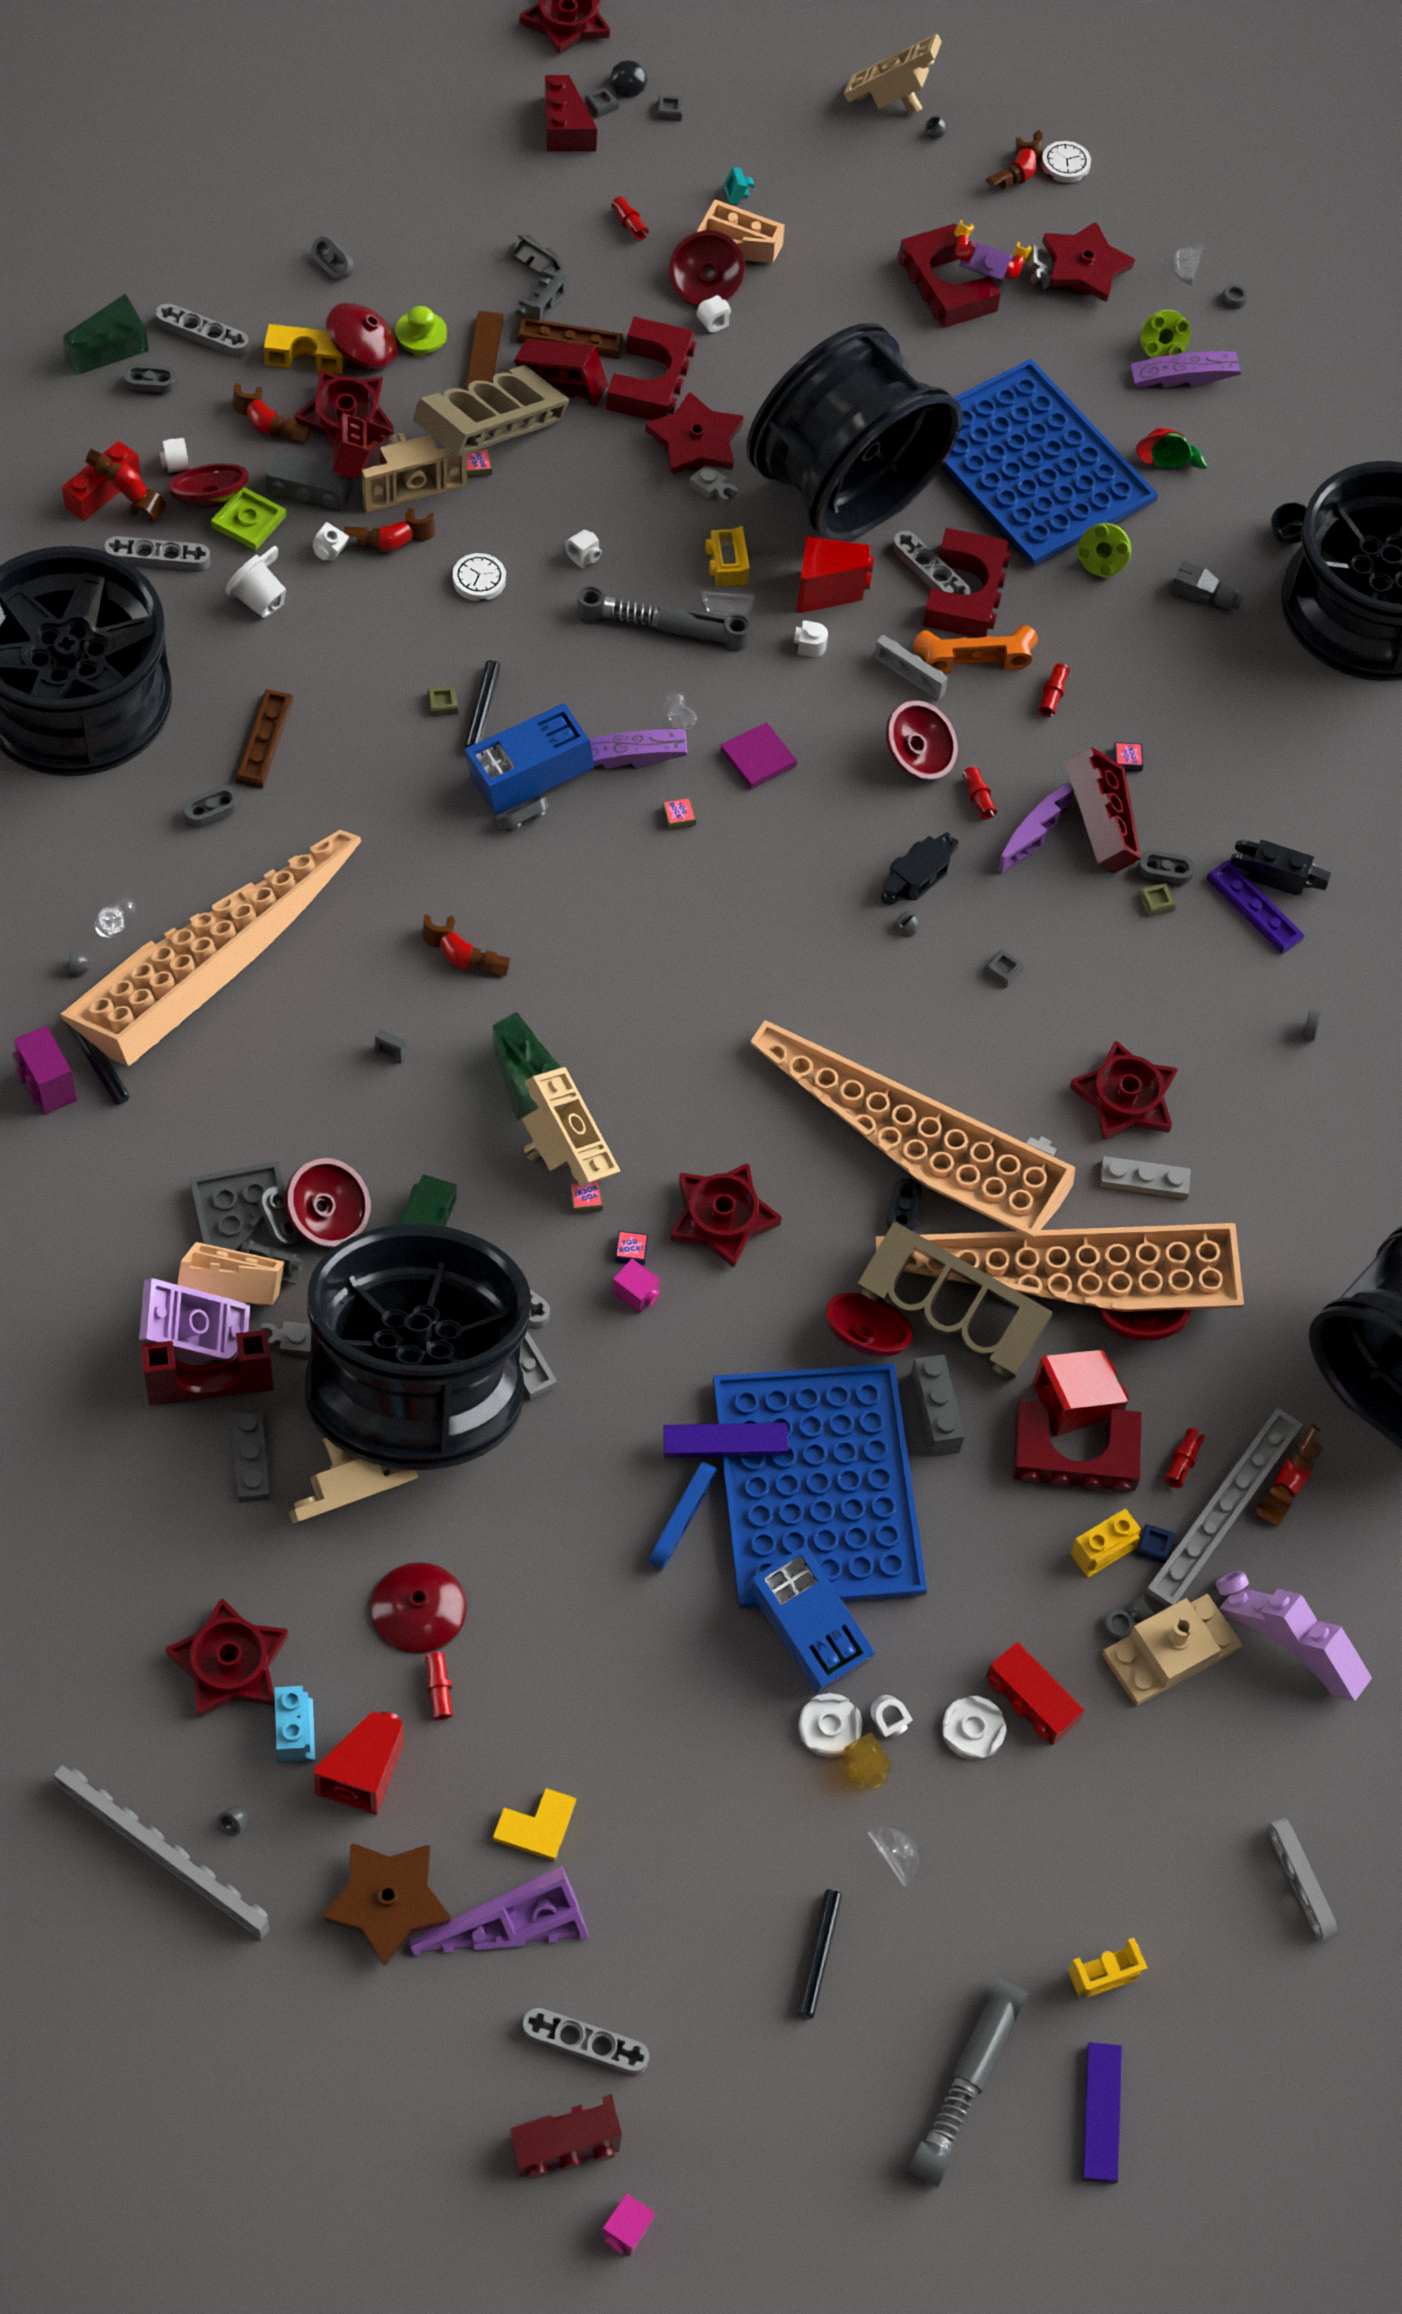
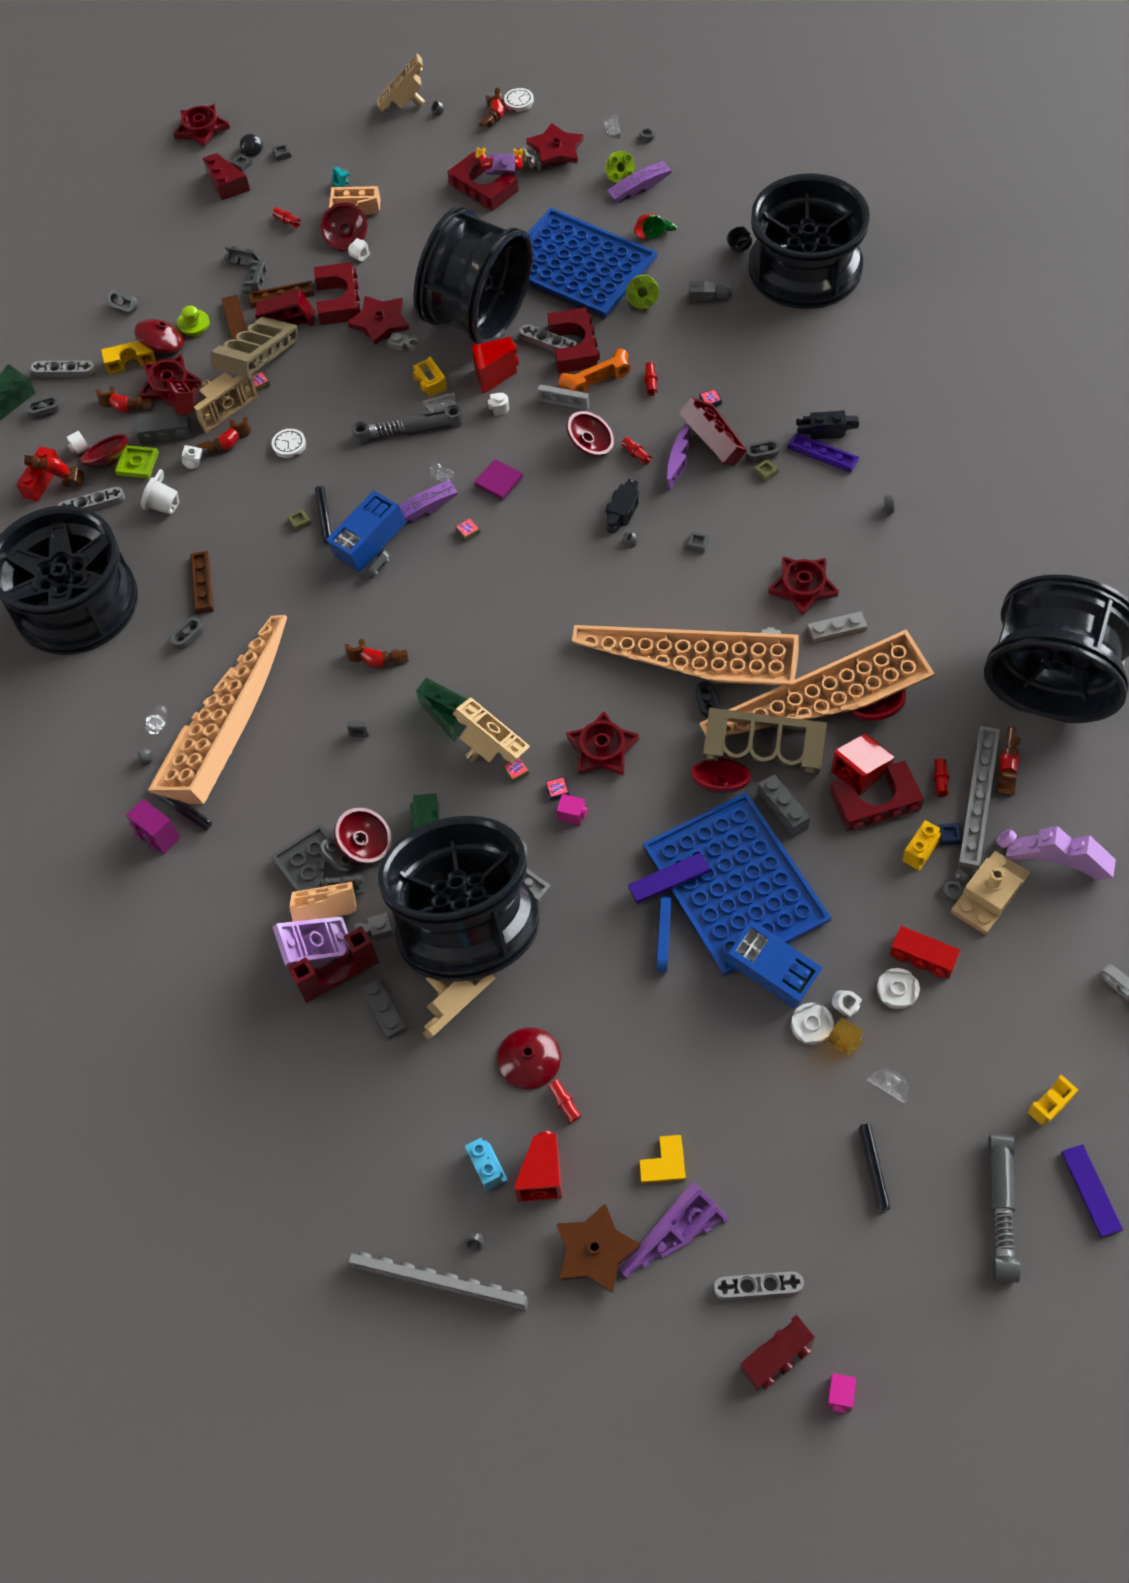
camera: 10 degrees left, 0 degrees up
dark red plate [166,1599,288,1717] -> none
white plate [565,530,602,569] -> none

